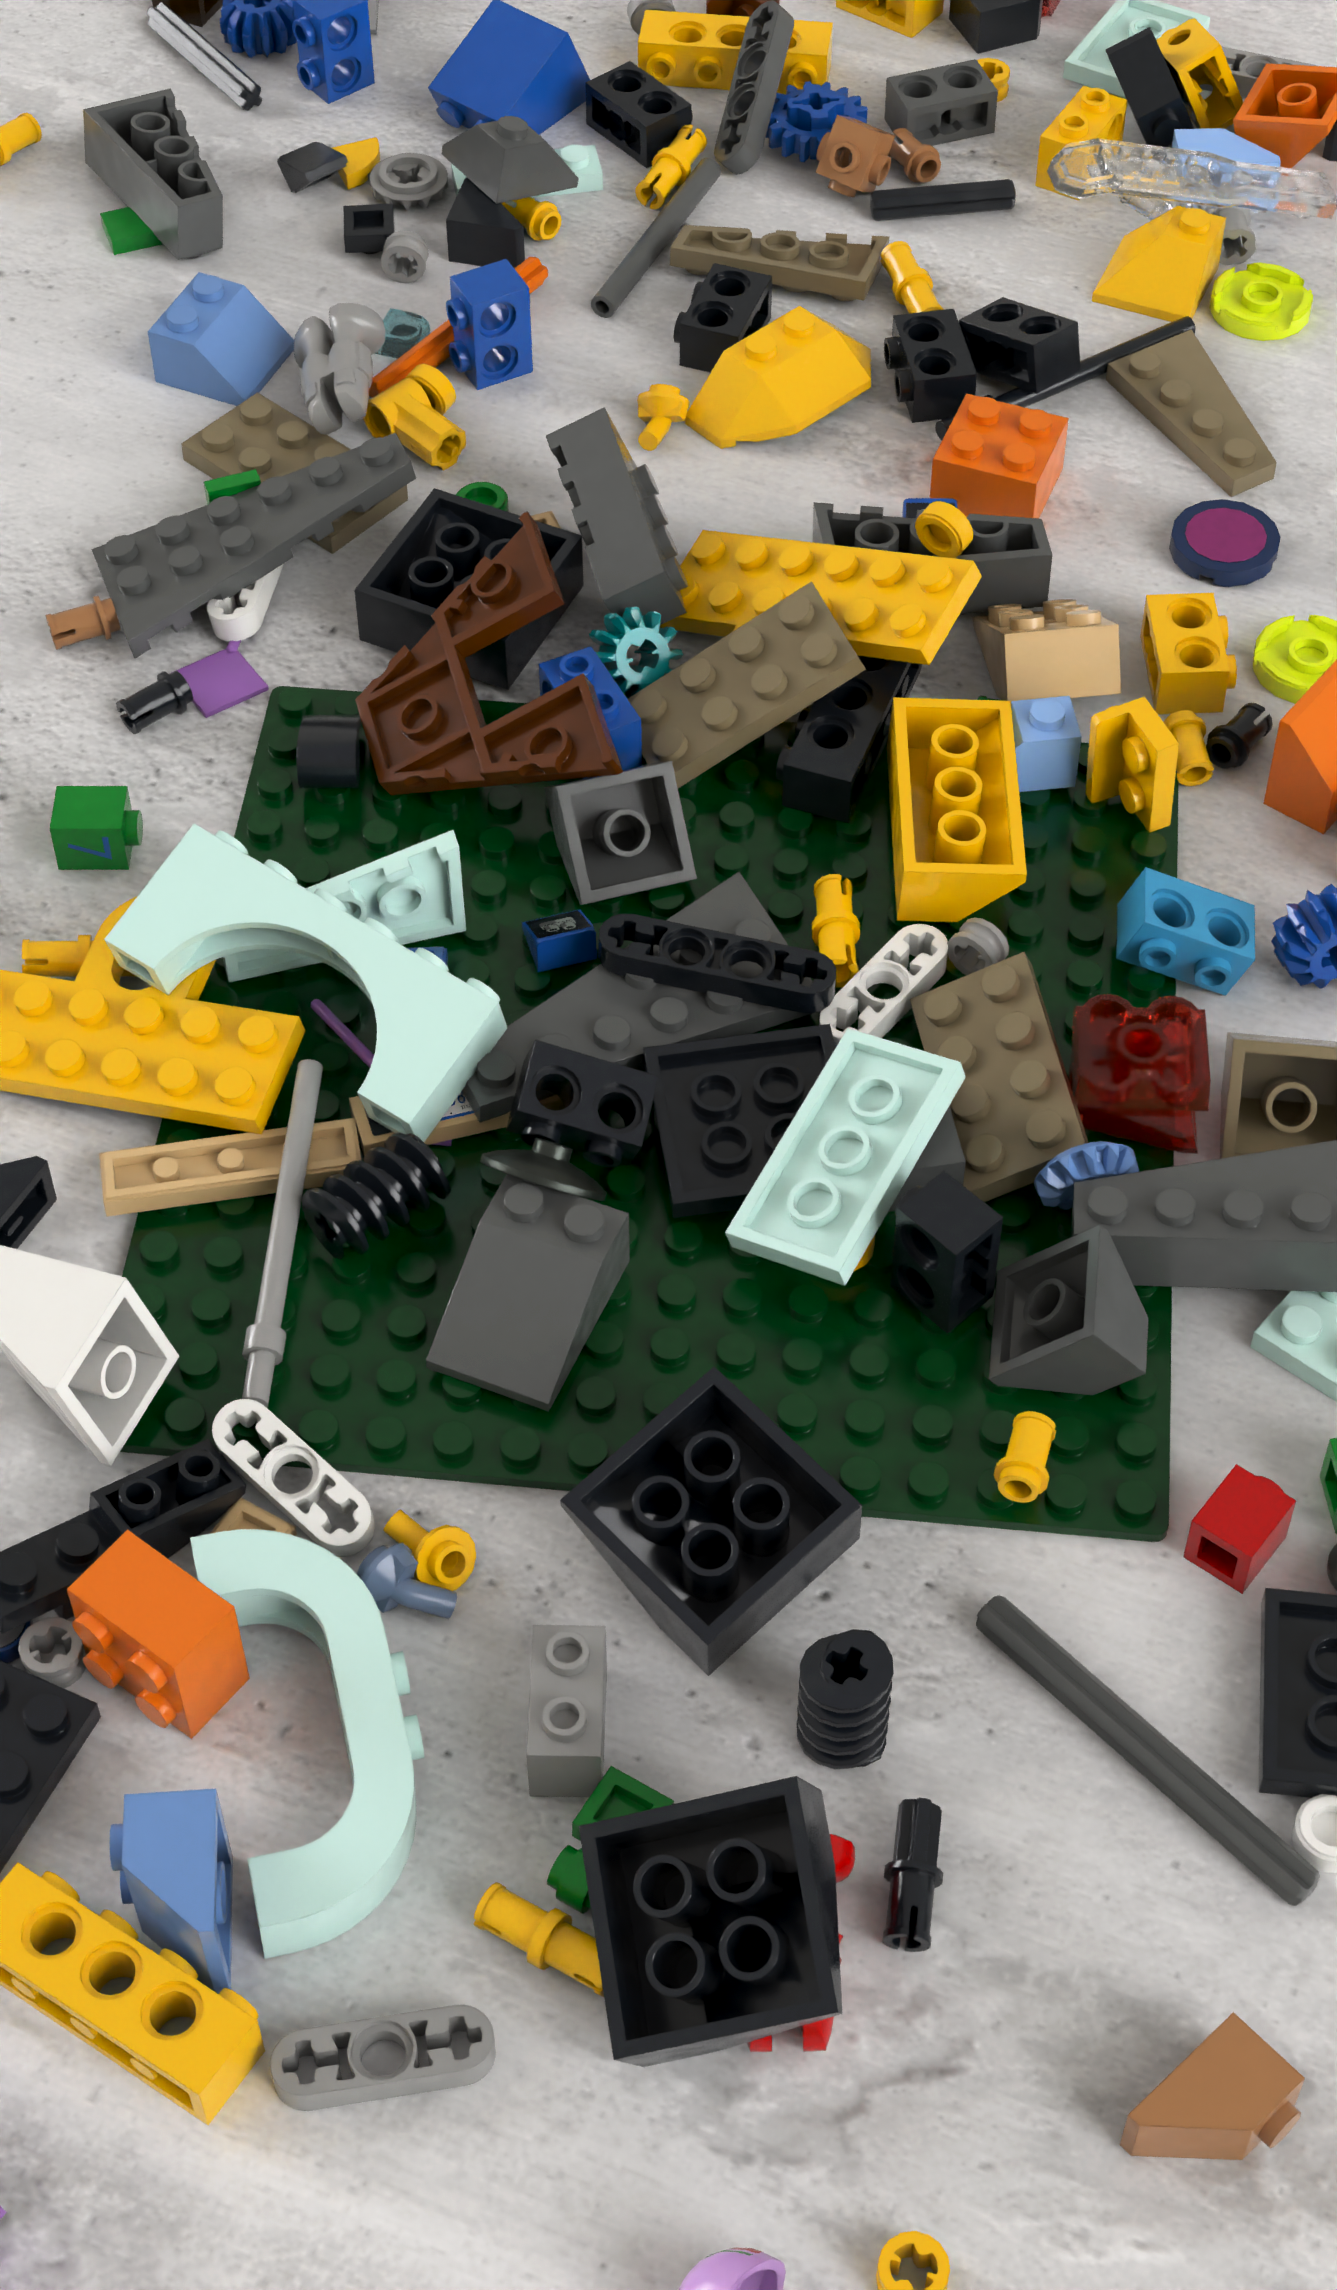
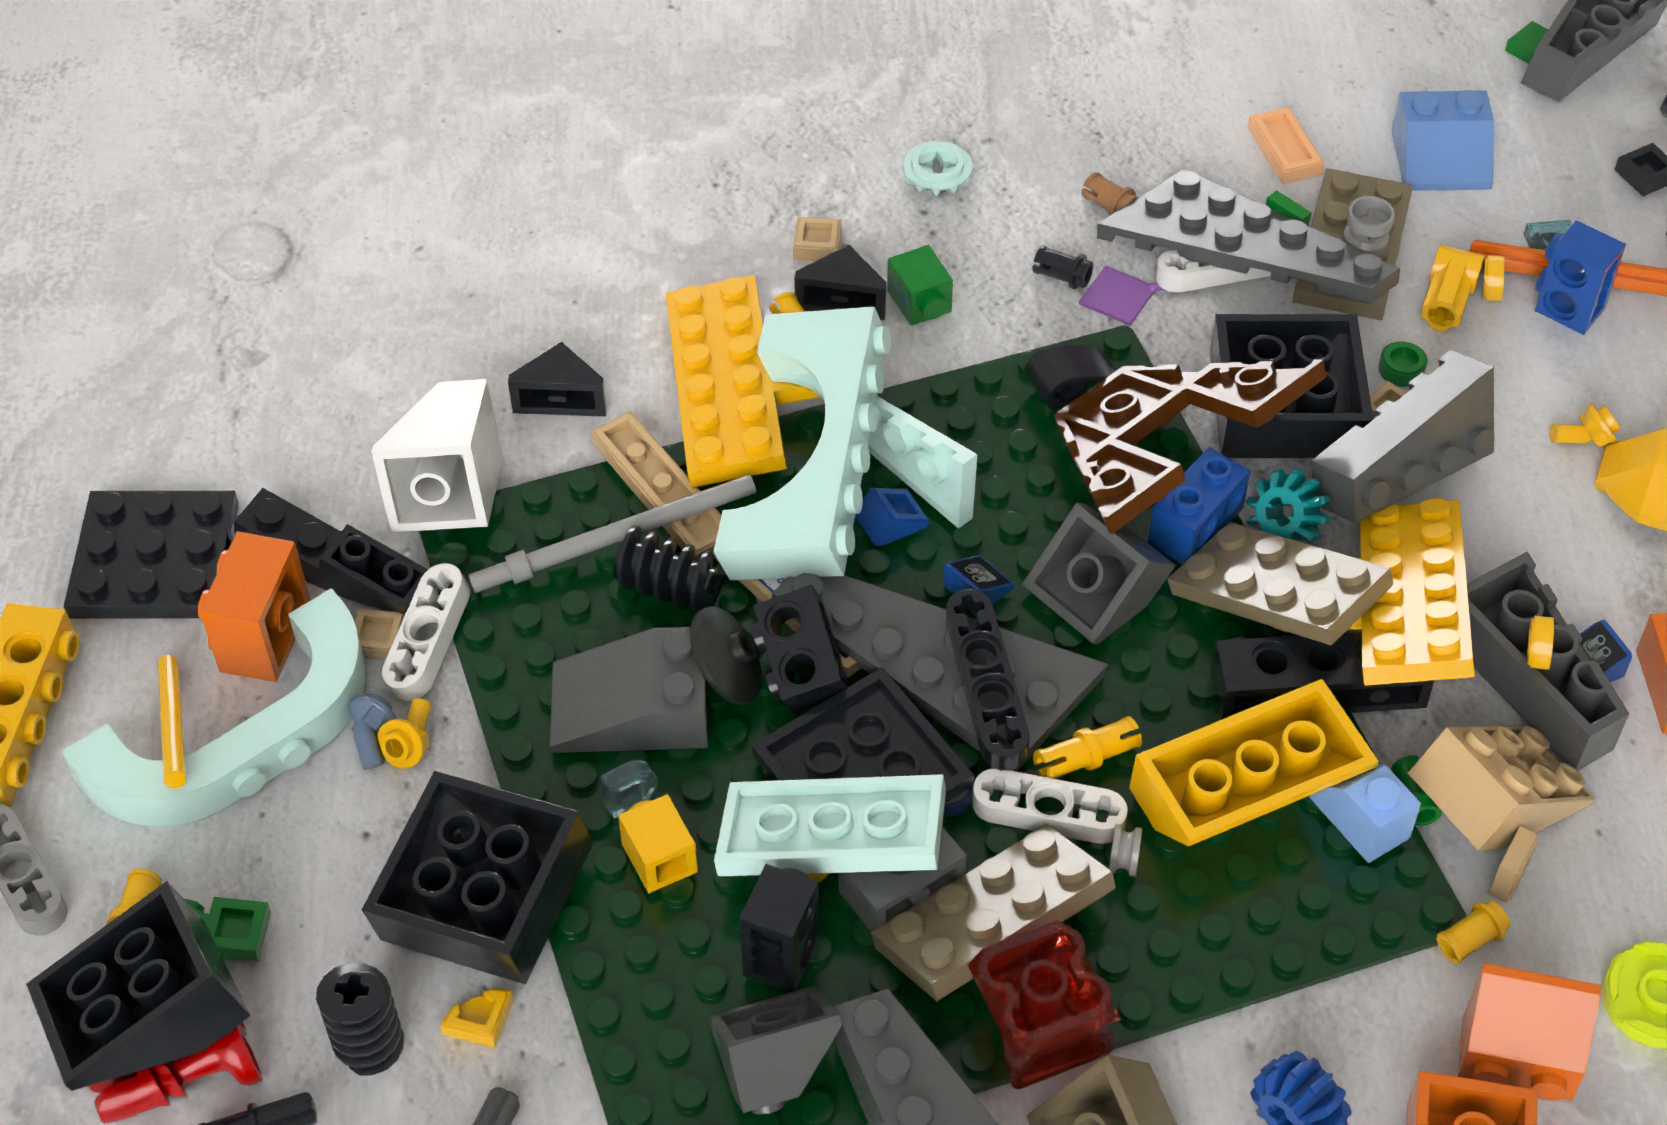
camera: 65 degrees right, 0 degrees up
medium blue slope [109,1788,233,1994] -> none
light grey piece [294,303,386,435] -> none
light grey bush [381,231,429,283] -> none
light grey brick [526,1625,607,1797] -> none
yellow pin [994,1411,1056,1503] -> none
medium blue gear [1034,1141,1139,1210] -> none
yellow bracket [1085,696,1179,833] -> none
dark azure brick [1116,867,1255,996] -> none
yellow brick [1140,593,1237,714] -> none
black pin [1206,703,1273,769] -> none
none -> yellow bar [157,655,186,789]
none -> yellow tile [440,989,514,1048]
none -> clear light blue tile [600,760,658,818]
none -> yellow brick [618,794,698,894]
none -> black slope [794,245,887,321]
none -> light nougat tile [1248,107,1325,184]
none -> light grey wheel [1342,196,1395,257]
none -> tan tile [1489,826,1539,903]

